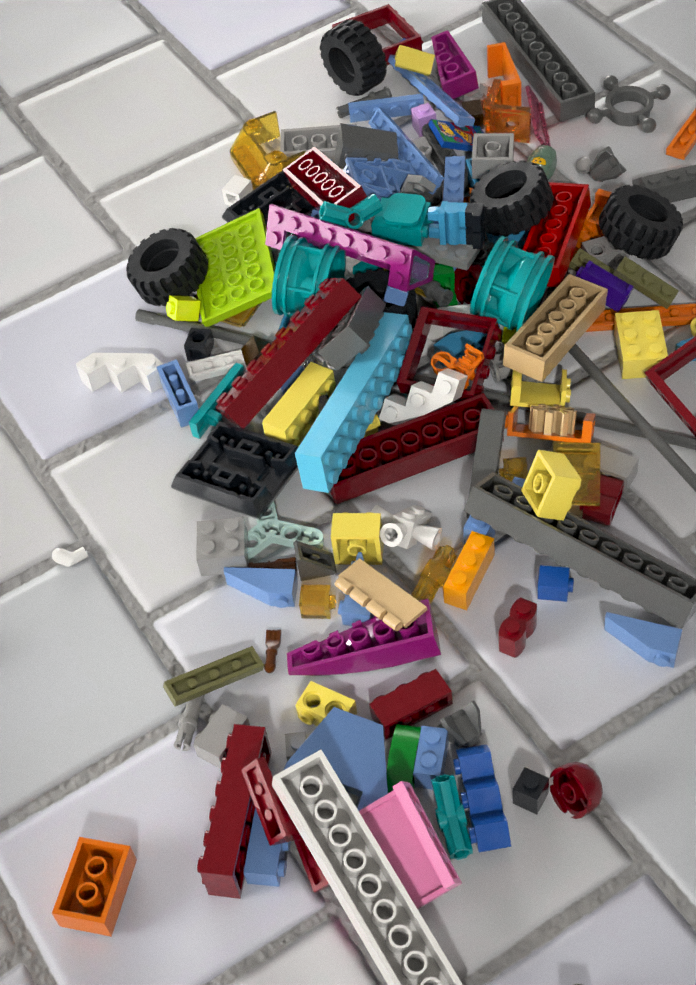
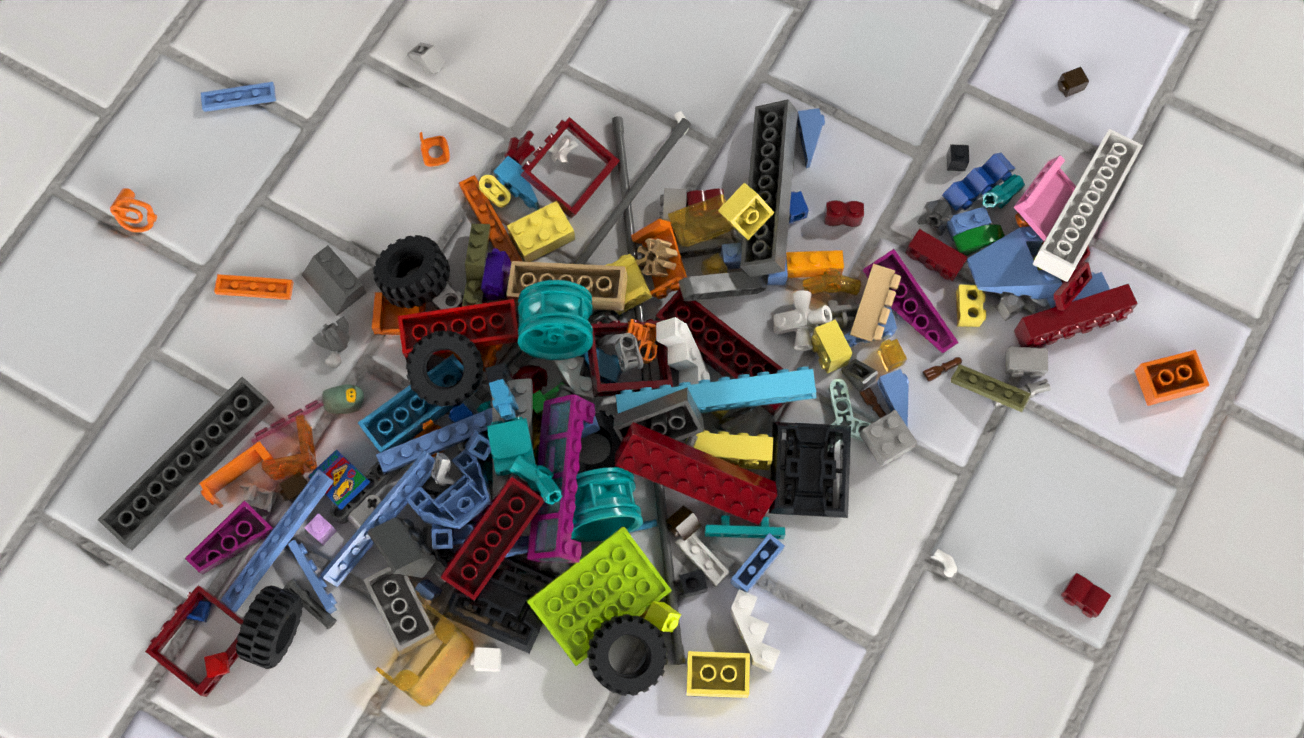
camera: 125 degrees left, 20 degrees up
light yellow panel [394,45,435,76] -> none
light grey brick [472,133,514,179] -> none
dark red cylinder [550,762,603,819] -> none
dark grey piece [588,75,671,133] -> none
none -> light grey piece [615,333,643,373]
none -> light yellow brick [686,651,750,698]
none -> light grey hips [827,299,860,328]

